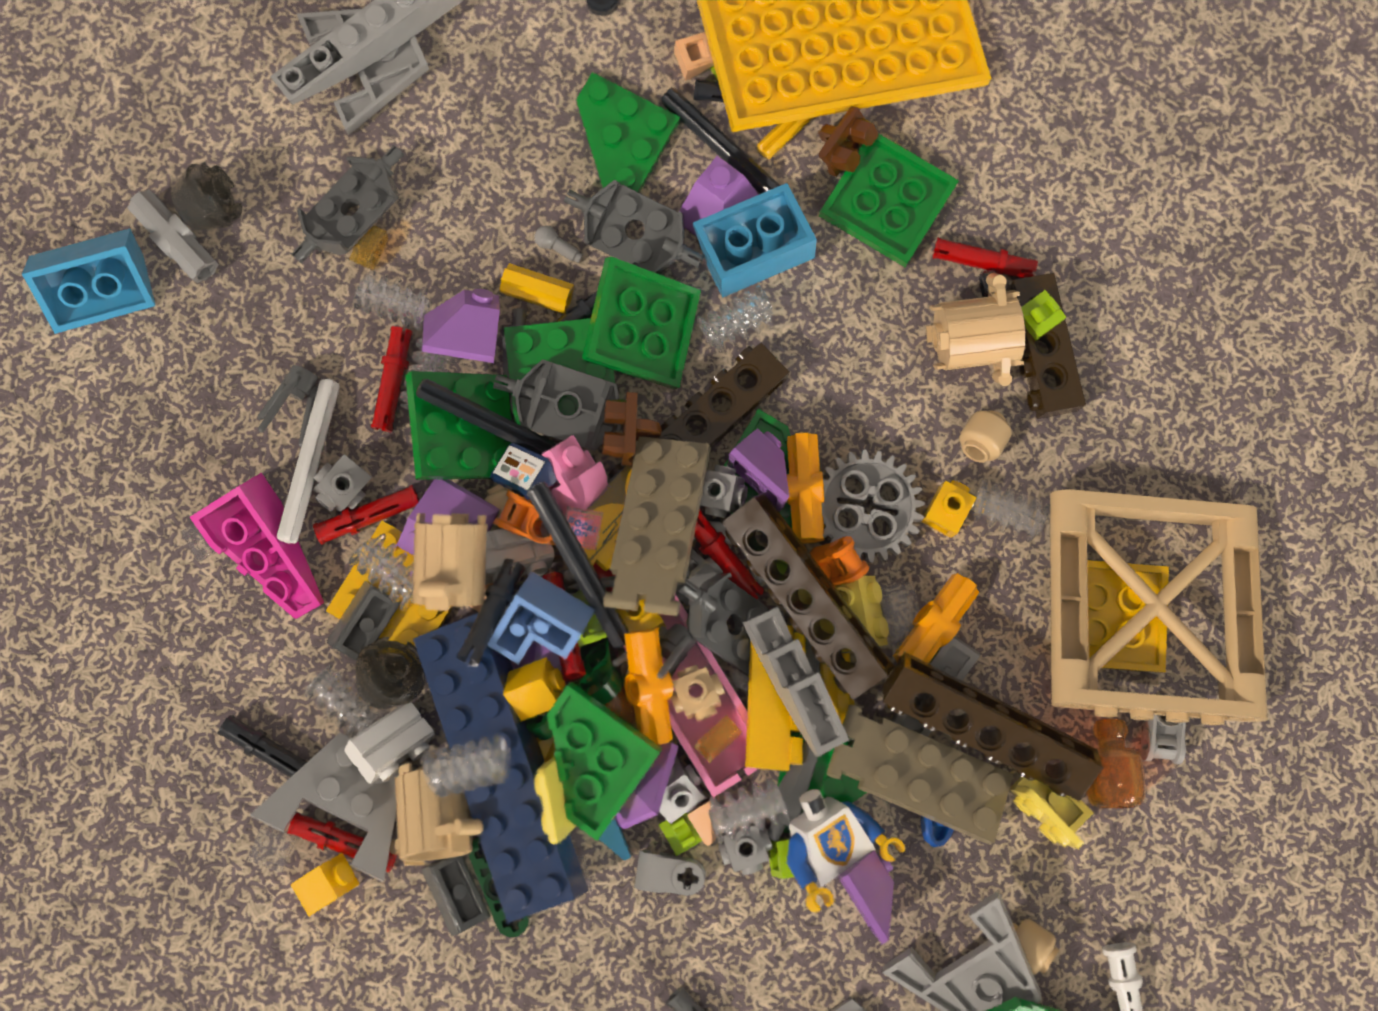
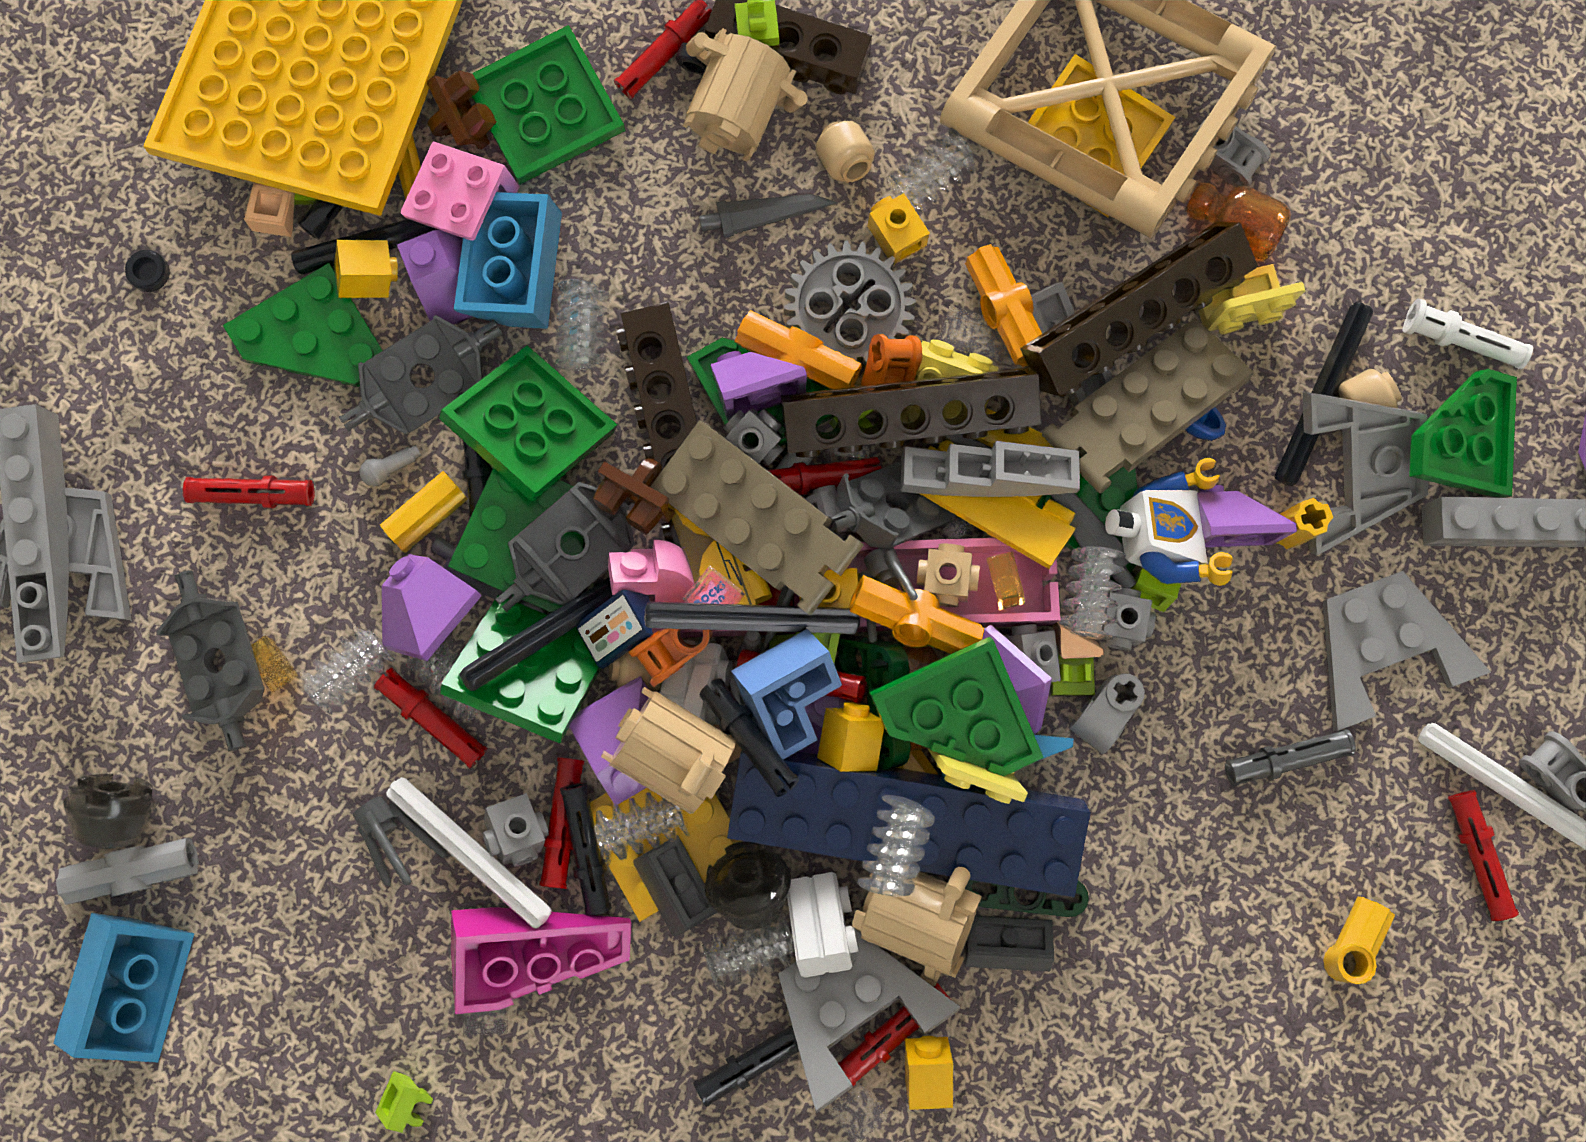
camera: 60 degrees left, 0 degrees up
none -> red pin [183,475,315,508]
none -> yellow brick [334,240,398,298]
none -> lime tile [375,1071,433,1133]
none -> bright pink bracket [401,141,520,241]
none -> black pin [560,783,612,915]
none -> dark grey bar [699,194,838,238]
none -> black axle [1275,302,1373,486]
none -> yellow axle [1277,498,1333,550]

